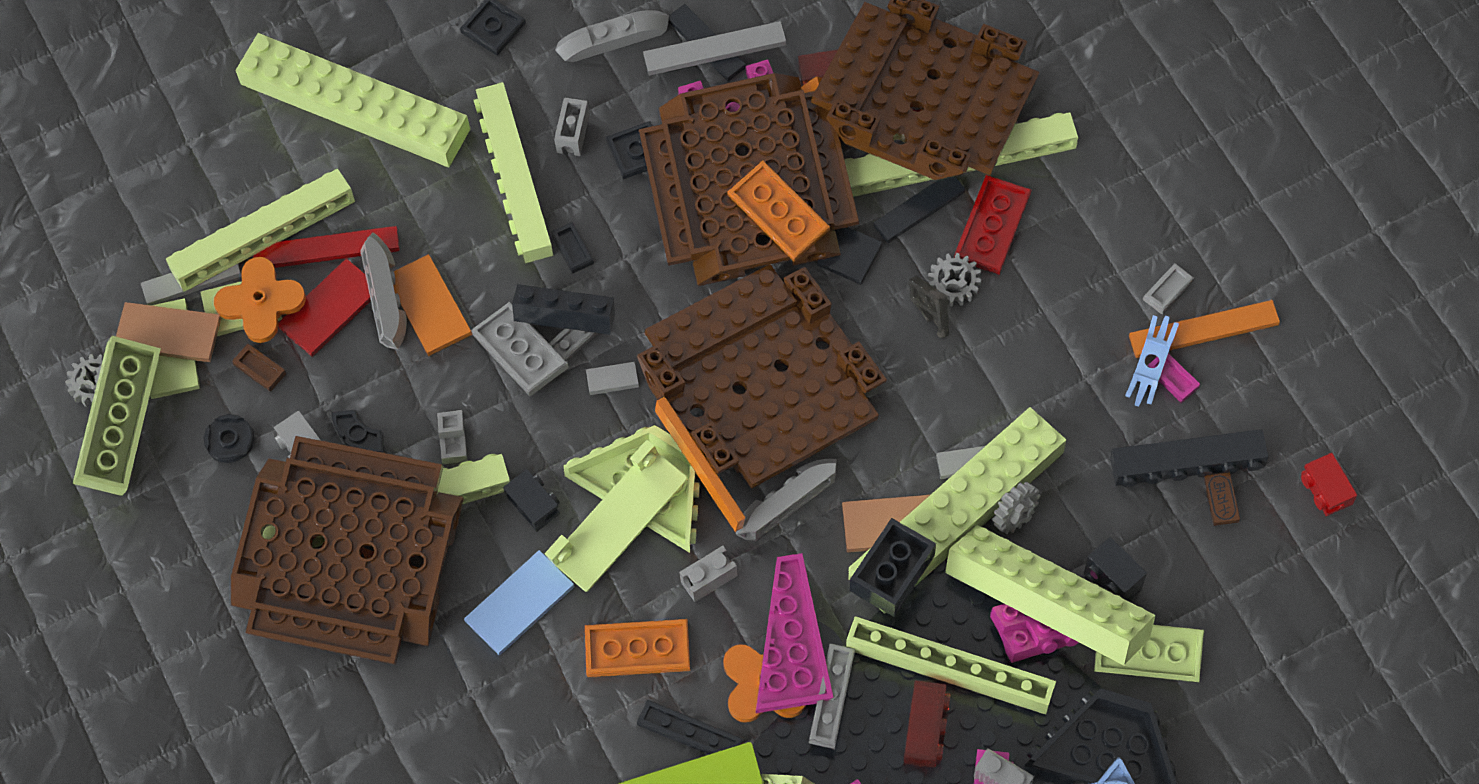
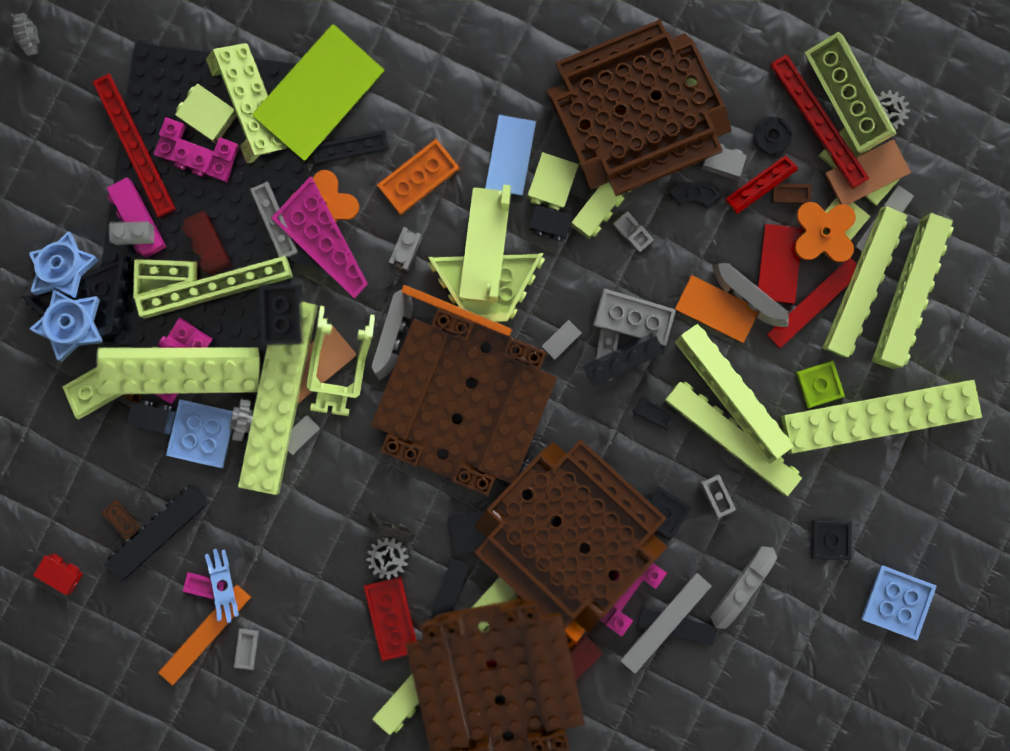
camera: 140 degrees right, 20 degrees up
orange tile [727,161,830,262] -> none
none -> light blue plate [30,290,102,362]
none -> yellowish green wedge [134,259,198,298]
none -> light blue plate [166,399,233,468]
none -> yellowish green piece [306,306,375,416]
none -> yellowish green brick [527,152,579,211]
none -> yellowish green brick [675,324,794,464]
none -> red tile [725,155,798,214]
none -> red tile [770,54,870,190]
none -> lime tile [796,361,845,408]
none -> yellowish green brick [871,213,953,369]

